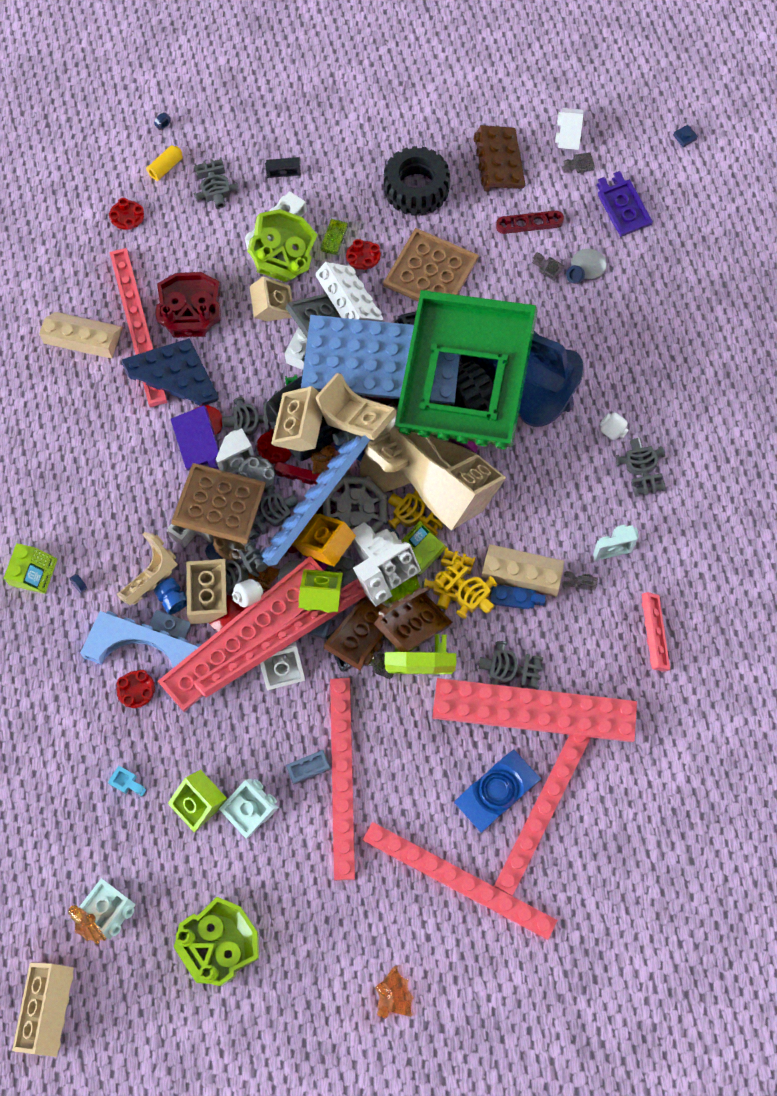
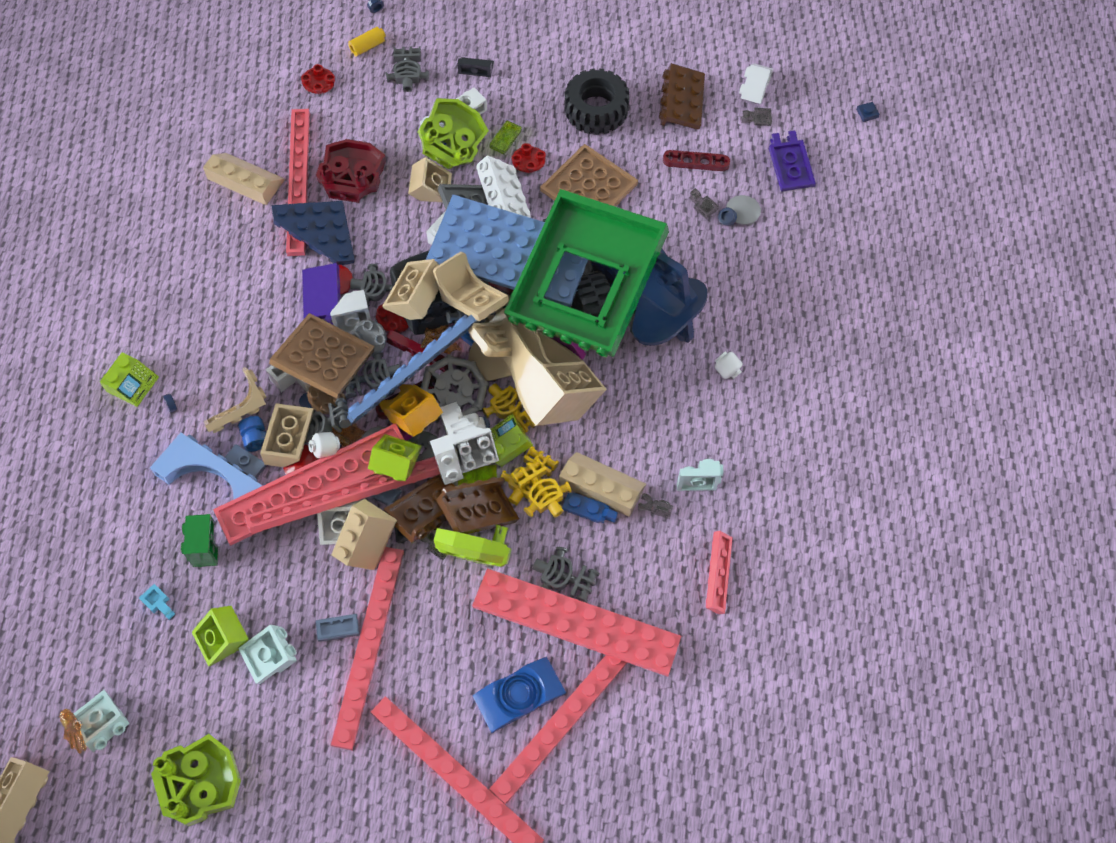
camera: 10 degrees right, 5 degrees down
red dish [116,670,155,708] -> none
dark grey piece [616,438,666,497] -> none
none -> green brick [181,514,218,567]
none -> tan slope [331,499,397,570]

